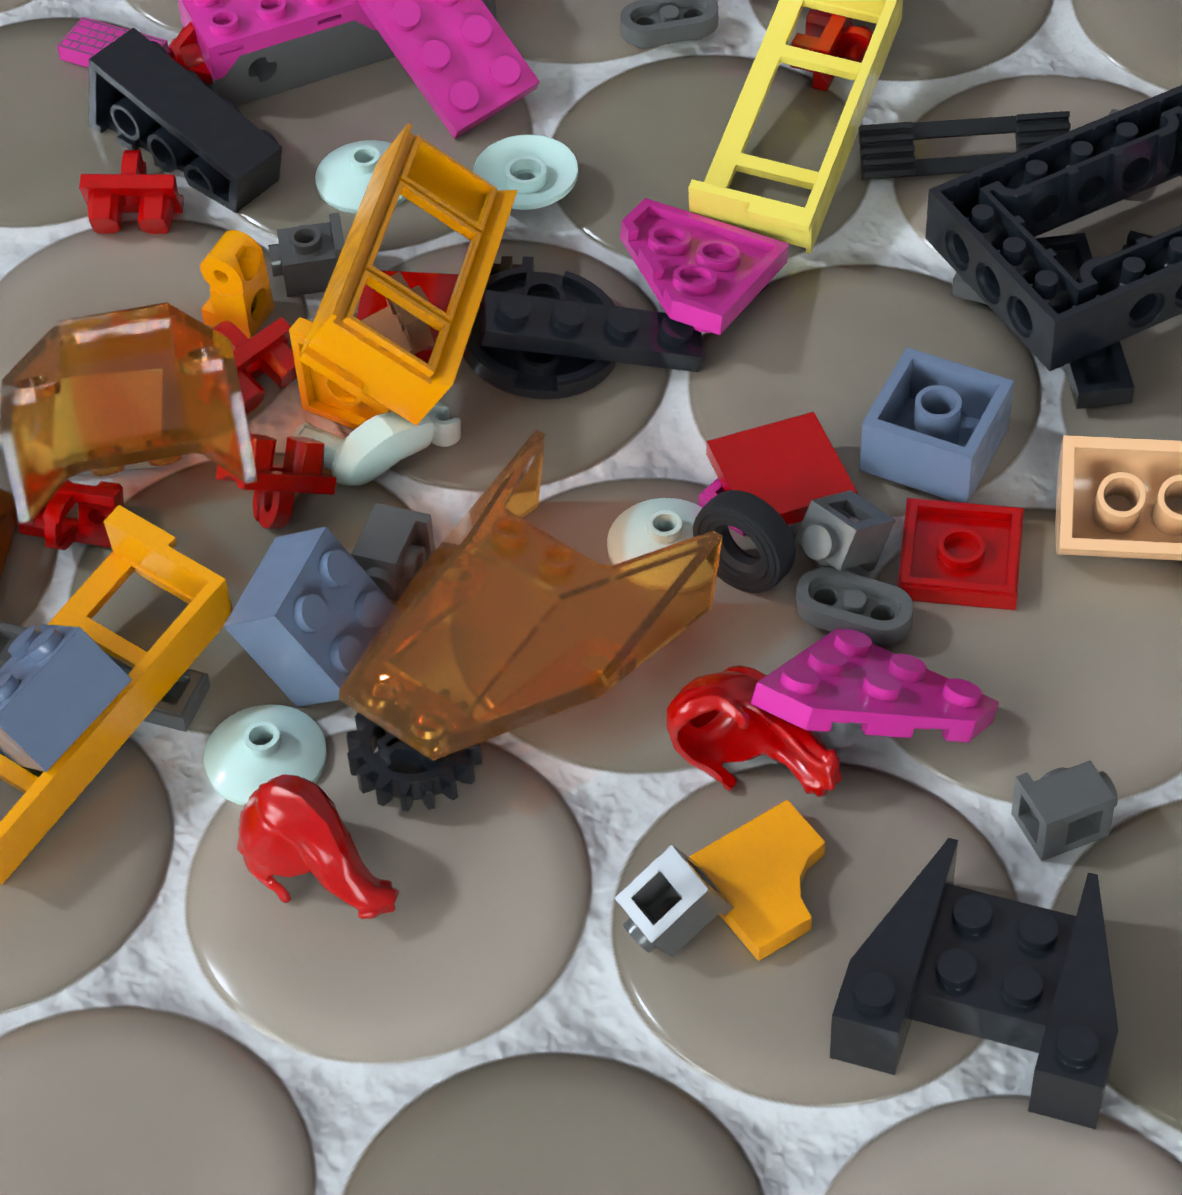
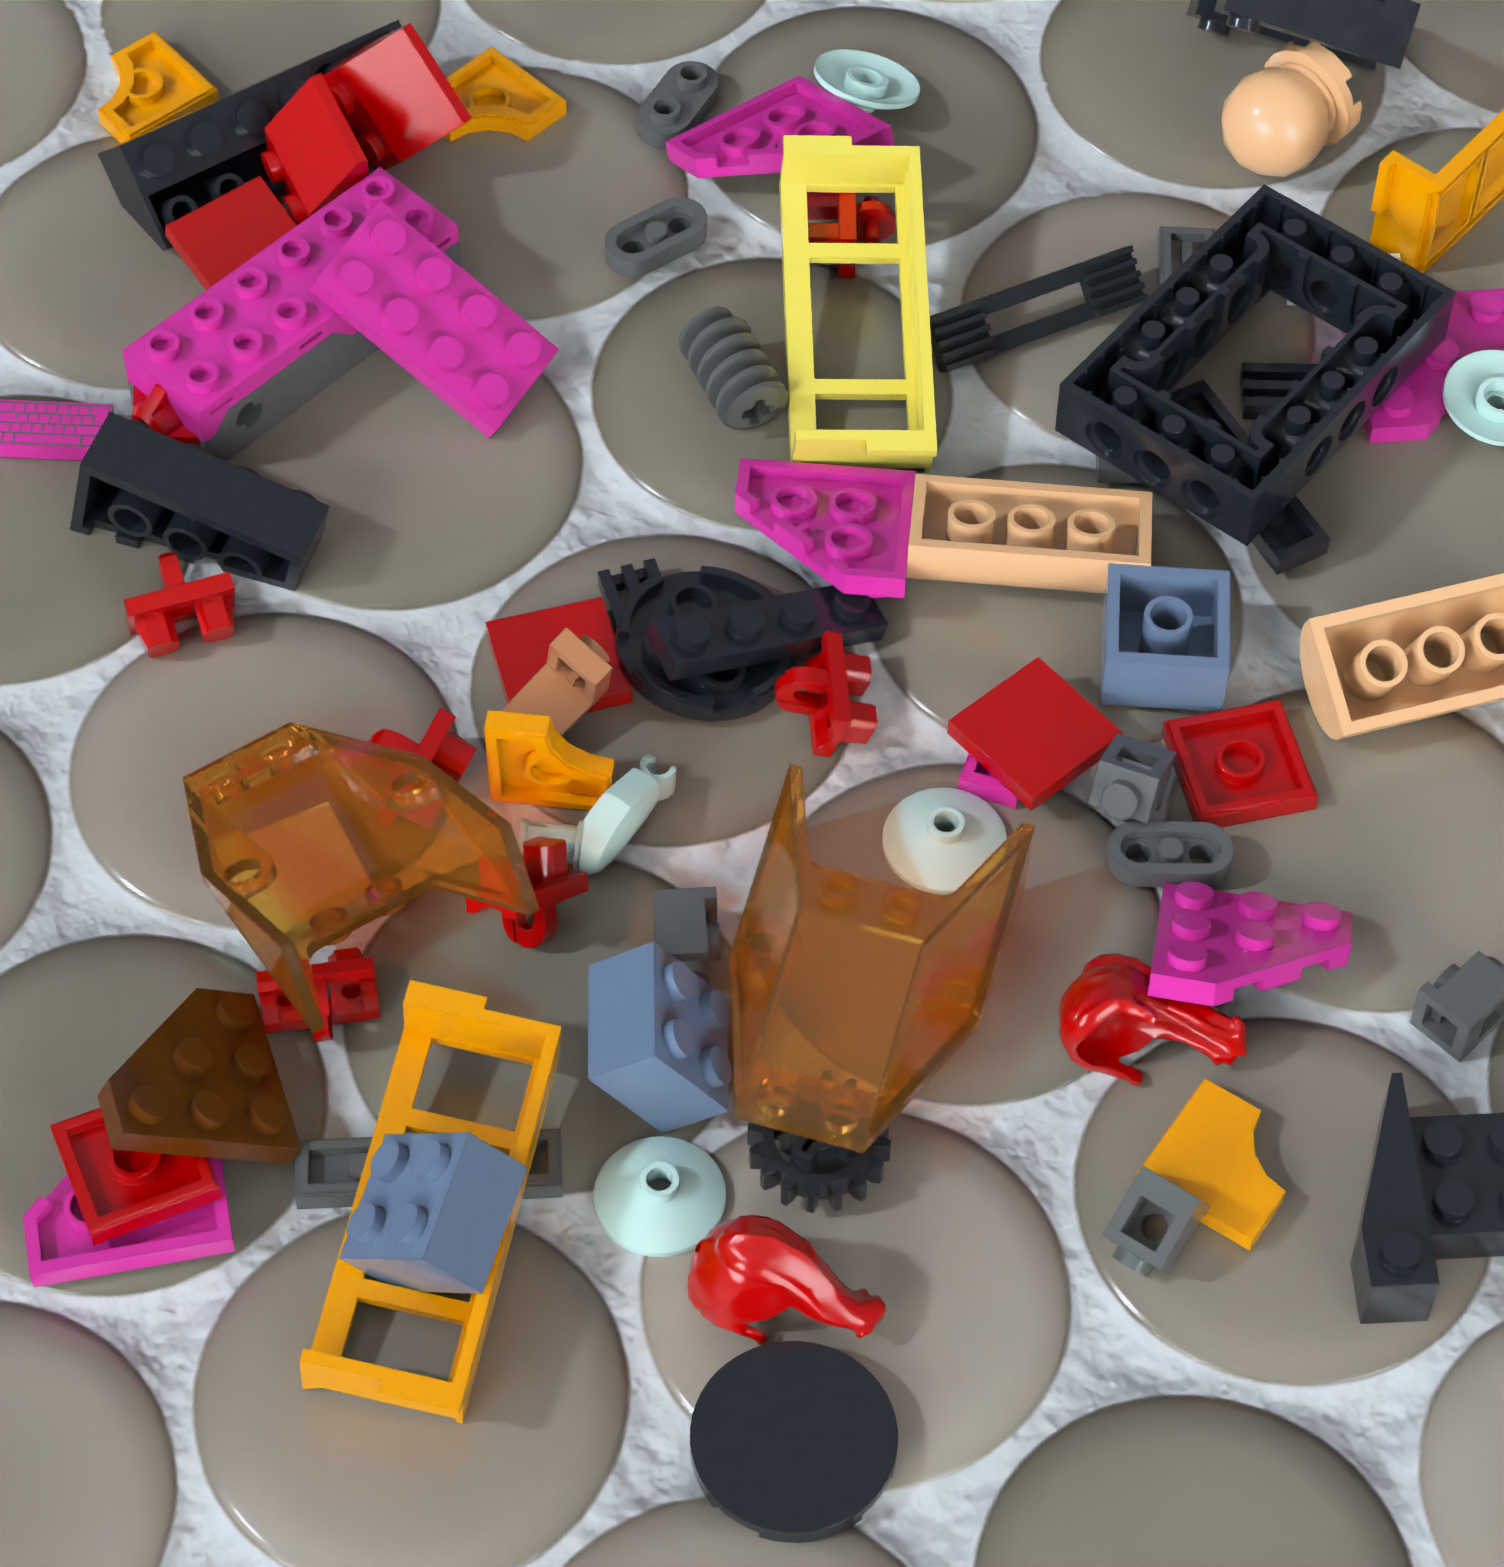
camera: 25 degrees left, 5 degrees up
light orange leg [200,230,275,339] -> none
dark grey brick [268,213,345,297] -> none
light orange piece [298,123,518,426] -> none
light aqua dish [315,140,407,214] -> none
light aqua dish [473,135,578,210] -> none
black tyre [693,490,796,593] -> none
none -> dark grey piece [679,306,789,430]
none -> black tile [690,1341,898,1543]
none -> red hips [775,631,878,757]
none -> light nougat brick [907,474,1152,594]

